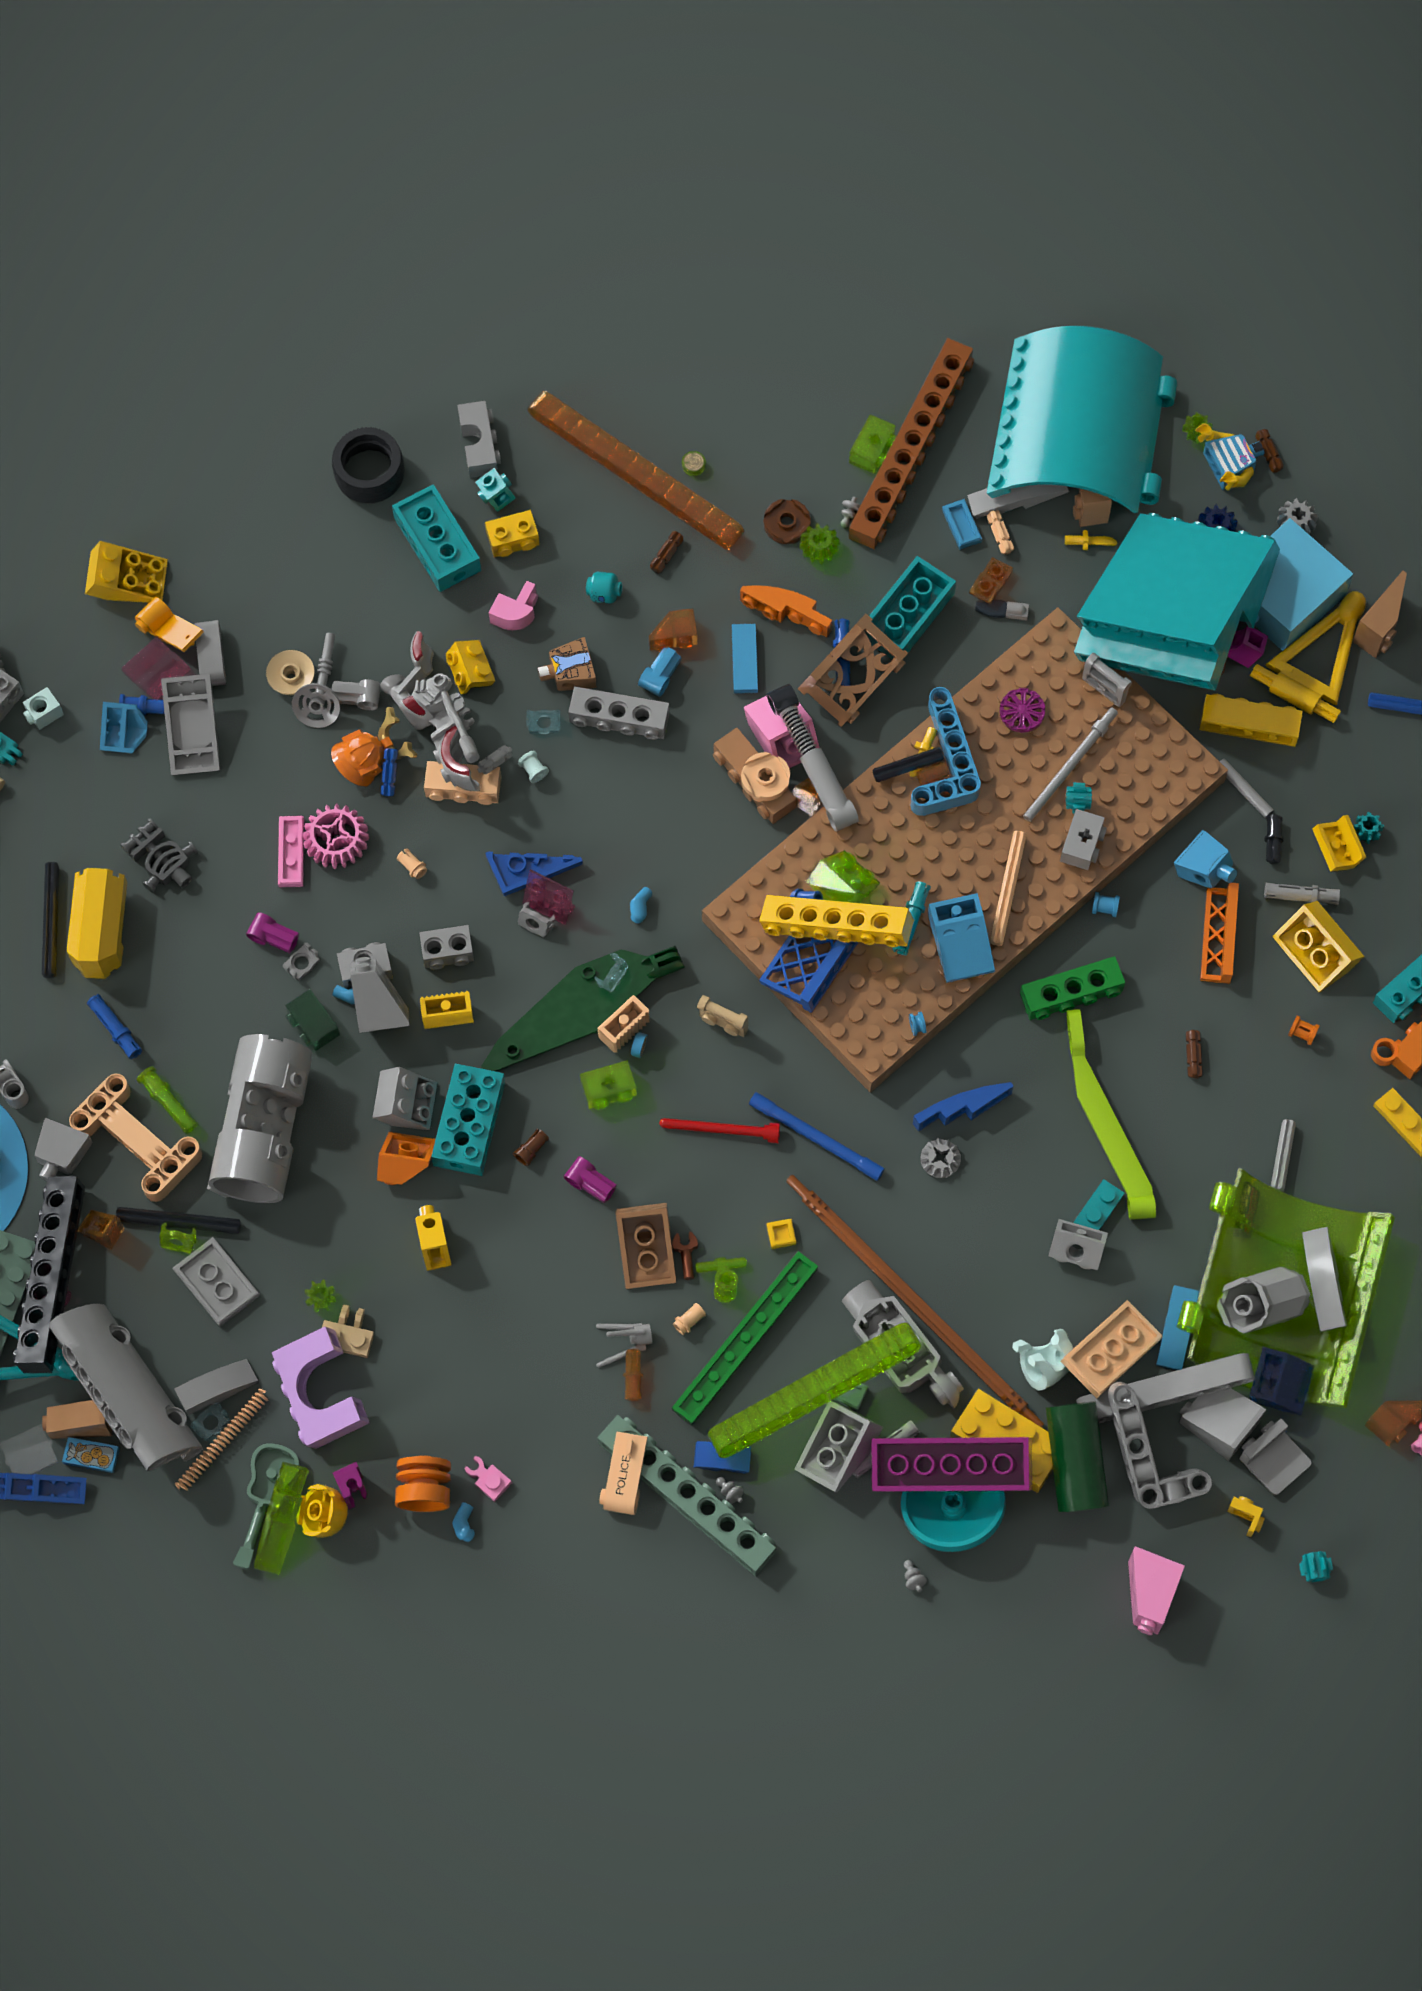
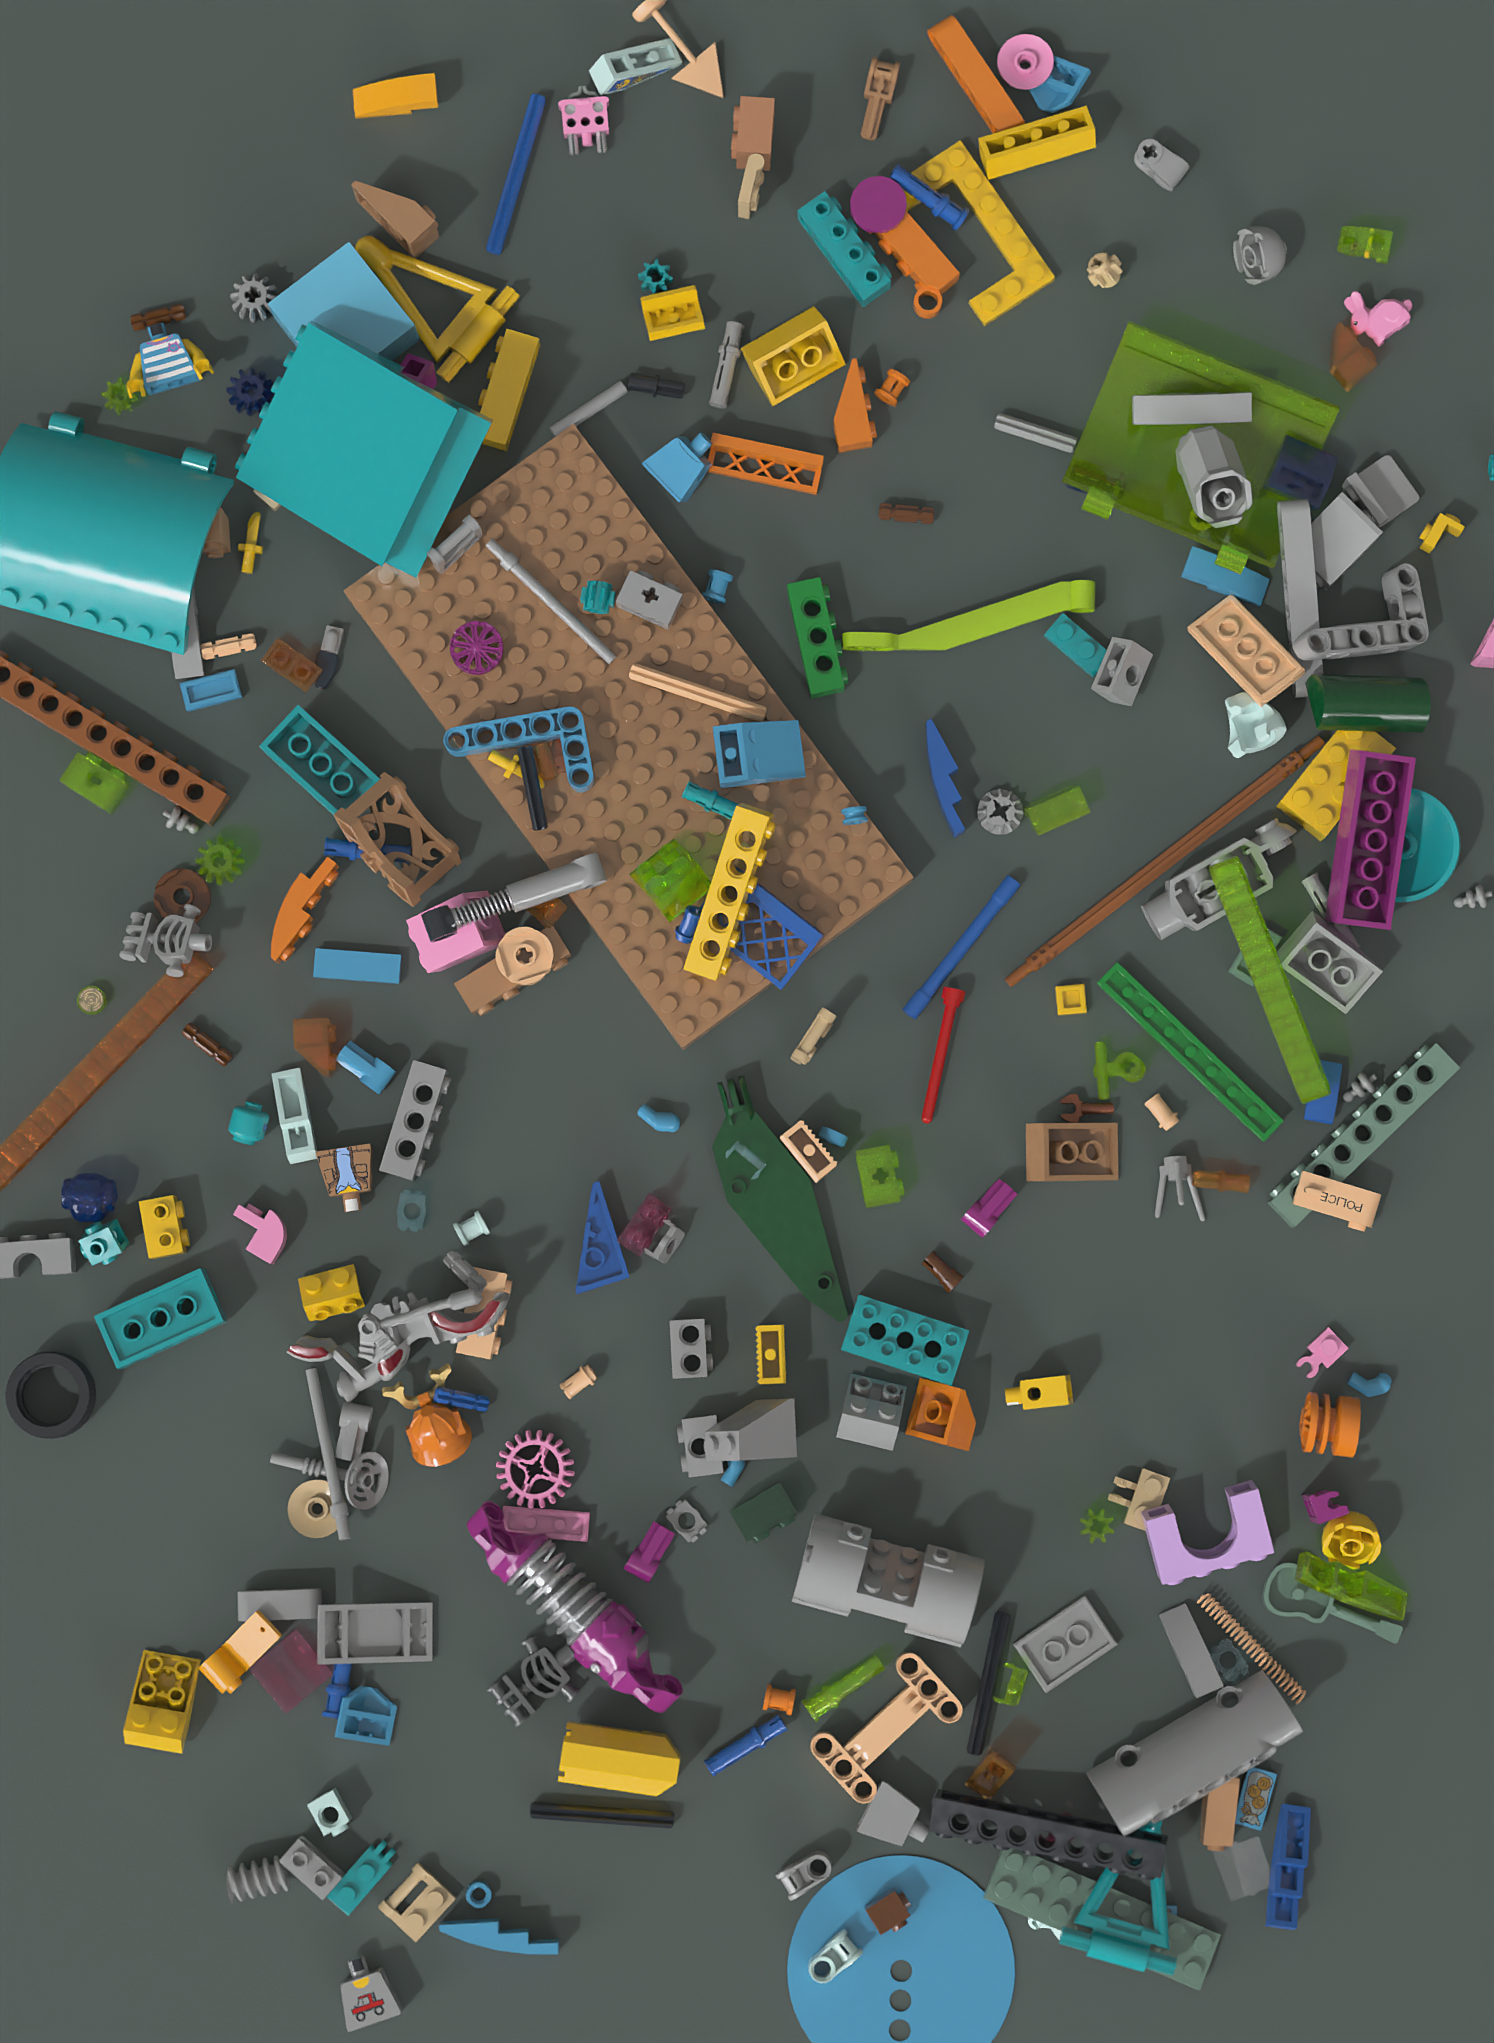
camera: 85 degrees left, 15 degrees up
none -> clear blue hair [61,1173,118,1223]
none -> light grey piece [119,904,212,977]
none -> light aqua slope [272,1068,317,1164]
none -> light grey bar [306,1368,351,1540]
none -> magenta piece [467,1501,683,1713]
none -> orange bush [762,1684,796,1715]
none -> orange slope [833,358,877,453]
none -> clear neon green hinge [1023,785,1090,836]

